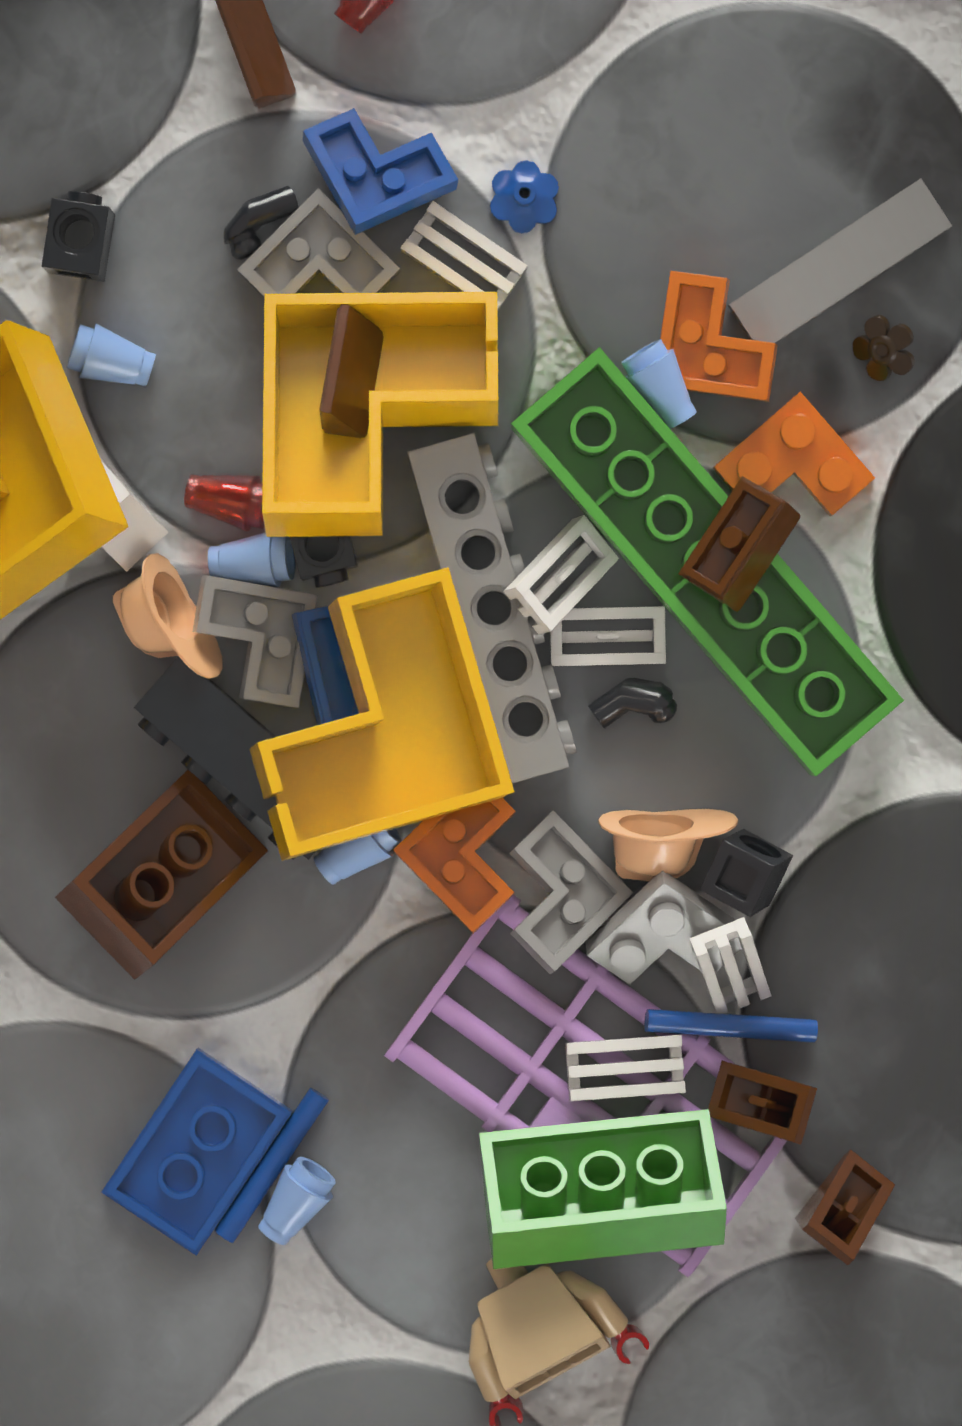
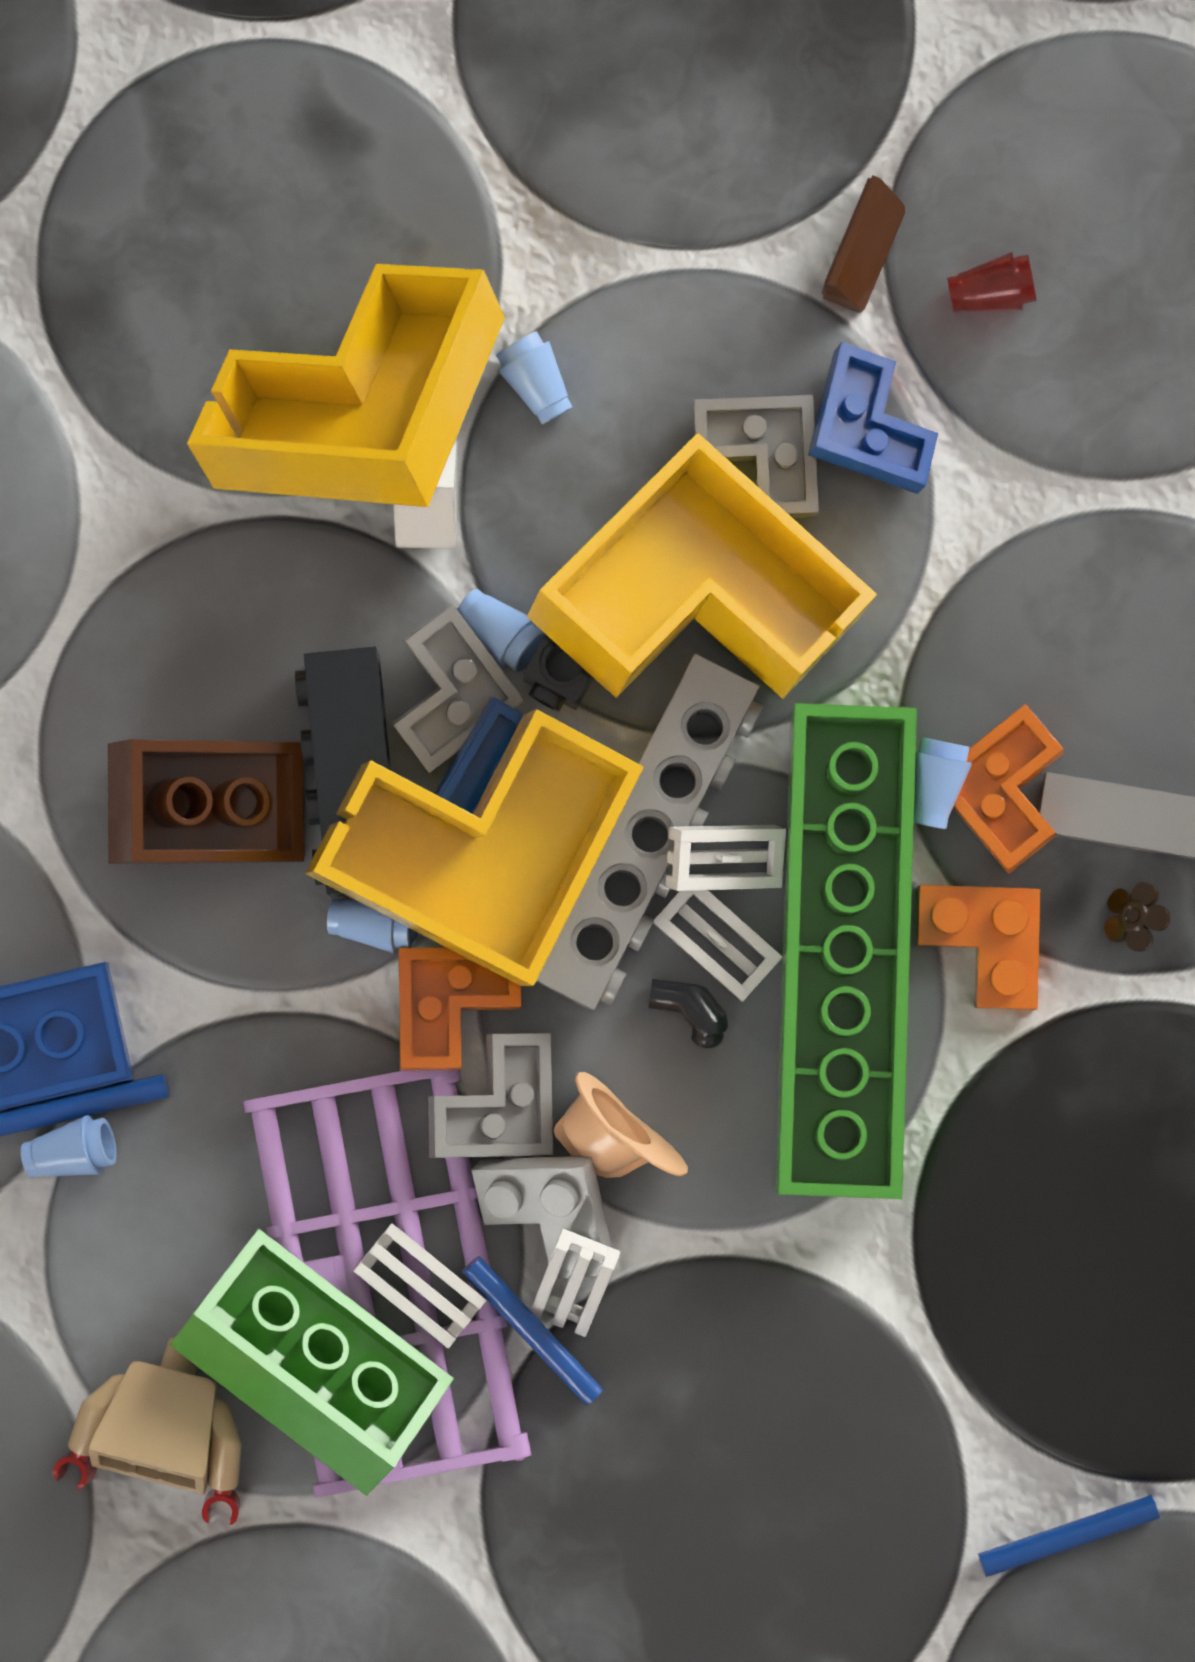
camera: 40 degrees right, 5 degrees down
black brick [41,191,115,282] -> none
light nougat piece [113,553,223,679] -> none
clear red cone [184,474,265,532] -> none
black arm [223,186,298,259] -> none
reddish brown slope [320,304,384,438] -> none
white tile [401,201,528,310] -> none
blue plant [490,160,559,234] -> none
reddish brown slope [678,476,800,612] -> none
black brick [700,829,793,917] -> none
reddish brown slope [708,1060,817,1145] -> none
reddish brown slope [795,1149,895,1266] -> none

